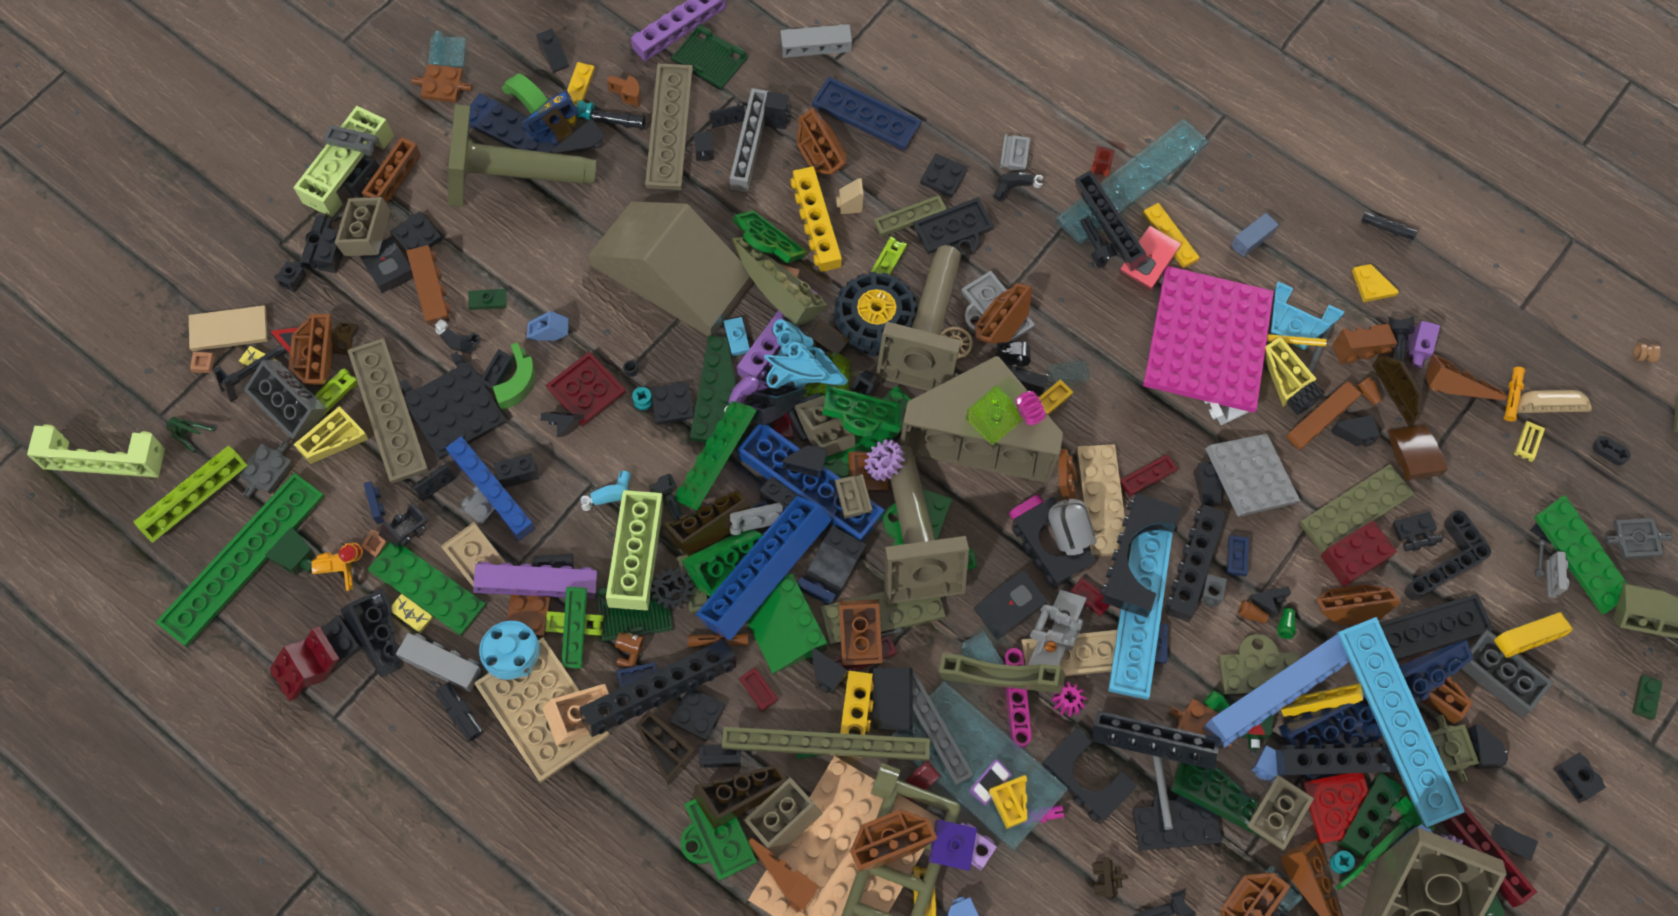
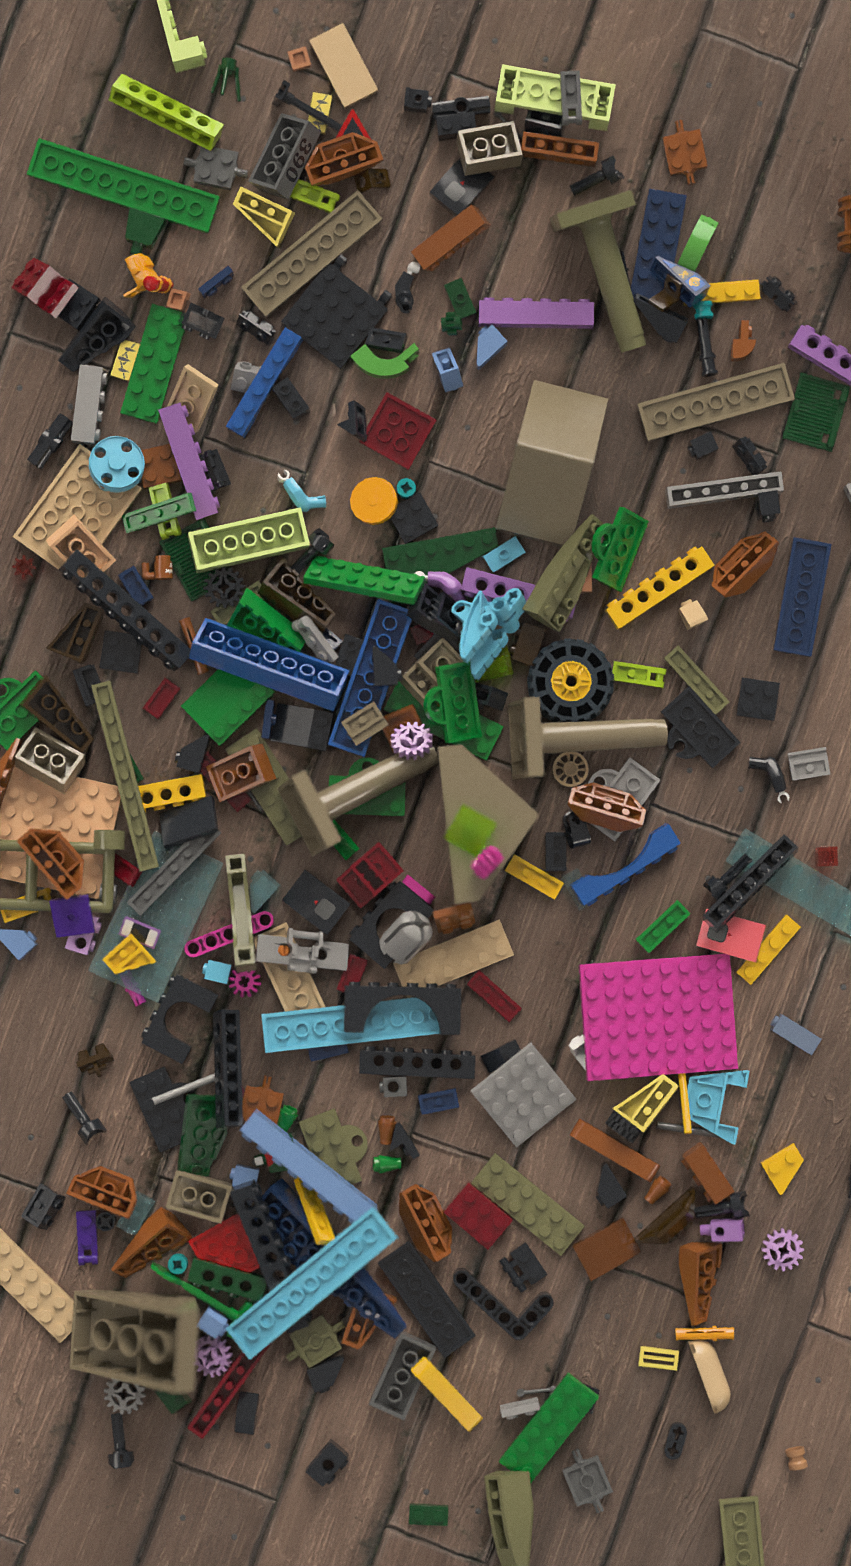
camera: 75 degrees right, 20 degrees up
black plate [390,211,442,253] -> none
clear light blue hinge [428,31,466,67] -> none
black slope [536,28,569,73] -> none
black hinge [623,360,639,377] -> none
none -> clear red gear [11,555,37,580]
none -> medium azure brick [202,960,232,984]
none -> dark red bracket [336,842,404,908]
none -> light orange wheel [350,477,398,525]
none -> dark green gear [441,311,462,336]
none -> medium blue slope [476,325,508,370]
none -> medium lavender brick [479,298,594,329]
none -> blue arch [569,823,681,906]
none -> black piece [570,155,625,196]
none -> green container [635,900,691,953]
none -> black hinge [760,275,797,312]
none -> lavender gear [761,1228,804,1271]

